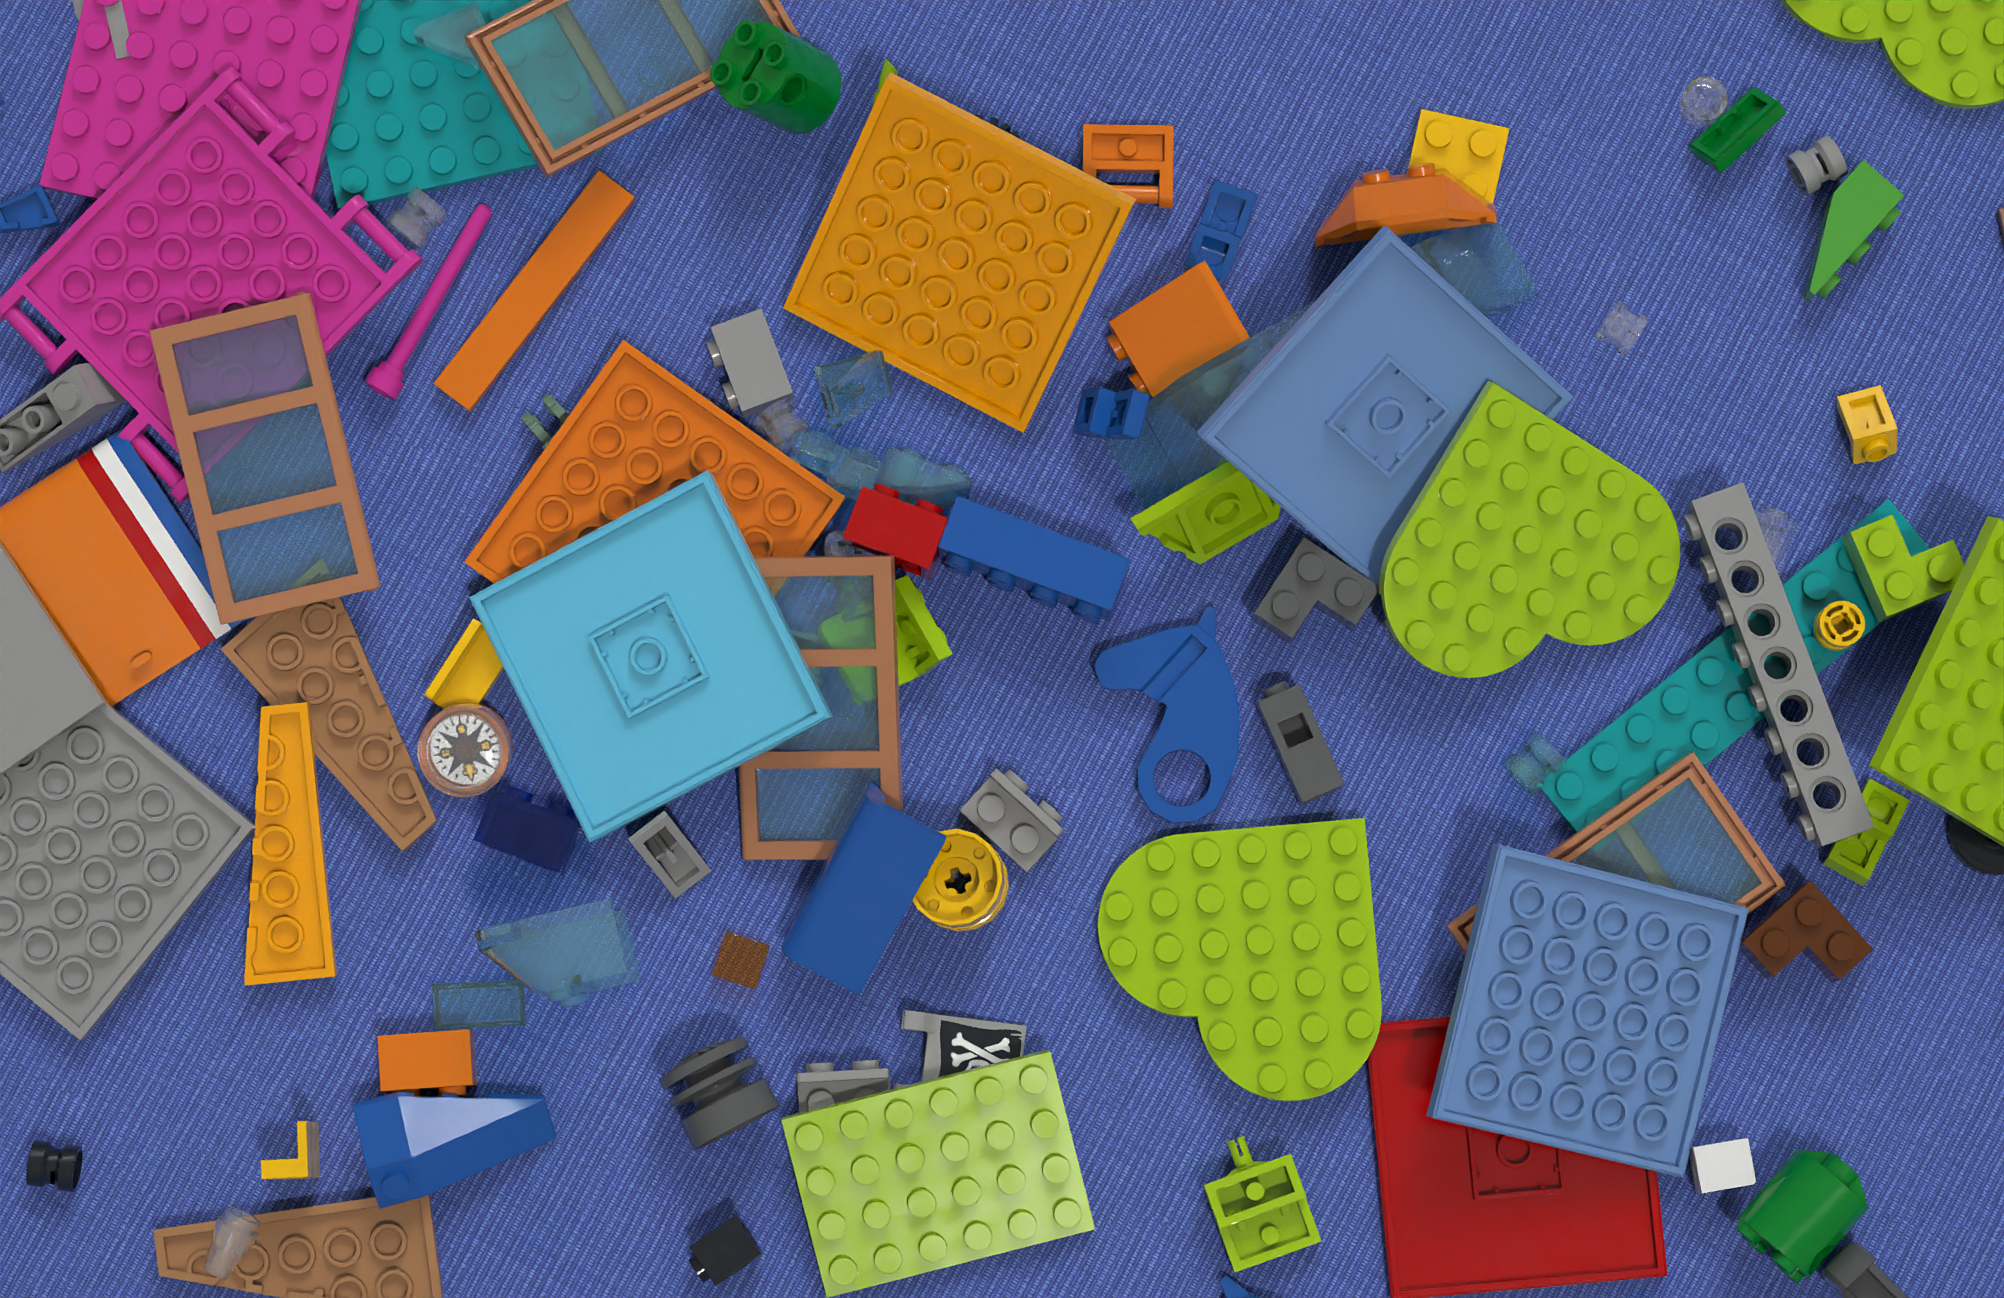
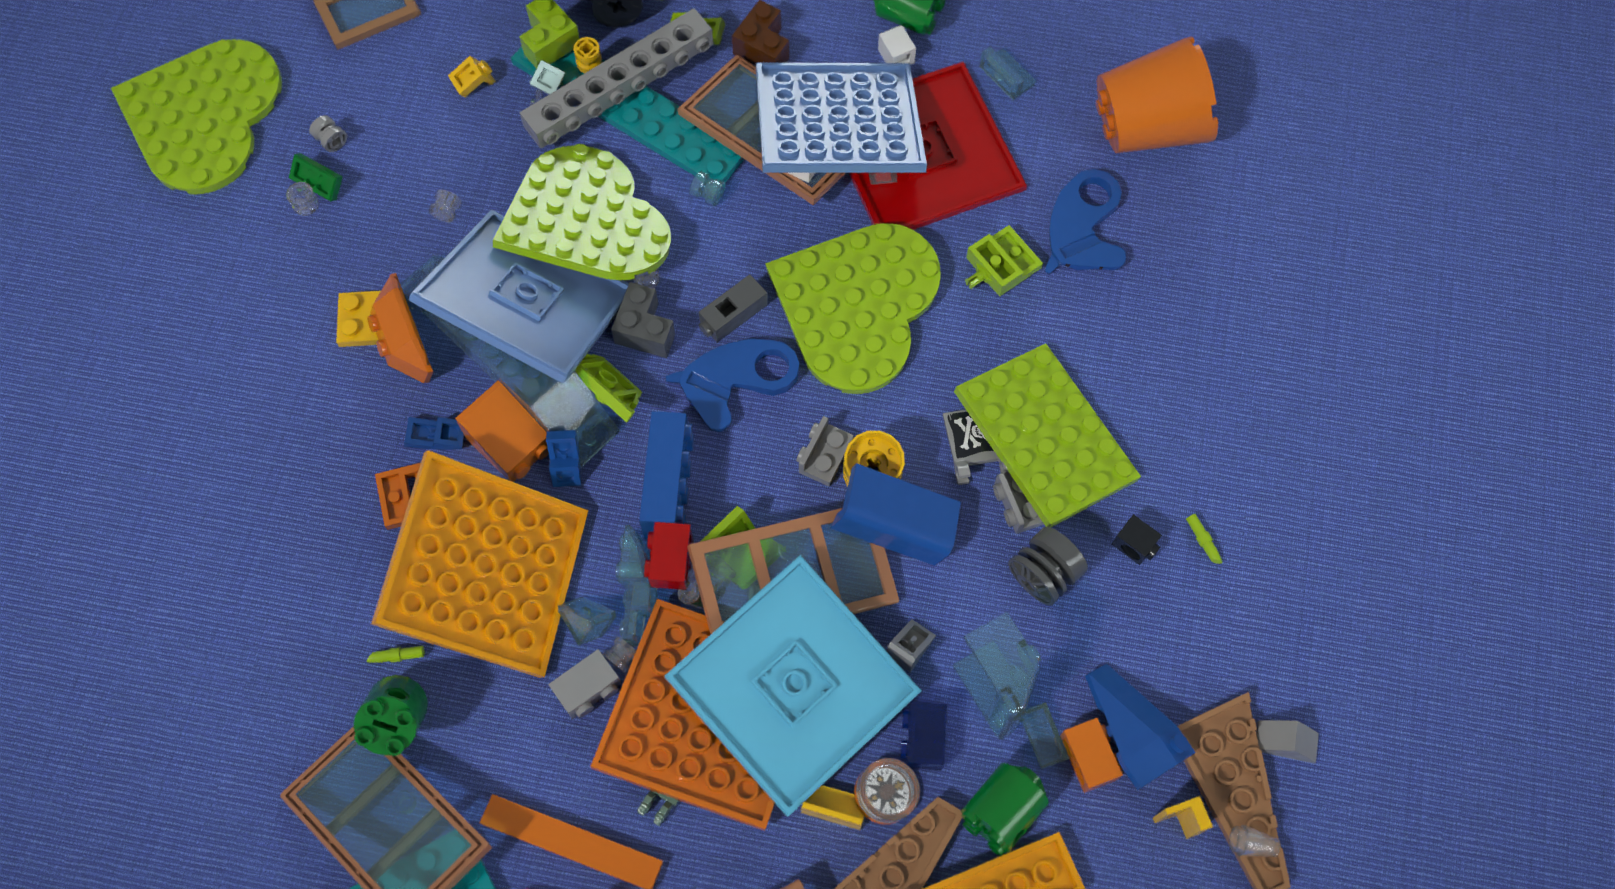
camera: 110 degrees left, 15 degrees down
clear orange tile [712,931,770,990] -> none
bright green slope [1803,160,1905,303] -> none
none -> light aqua plate [530,60,565,95]
none -> green cylinder [961,762,1049,856]

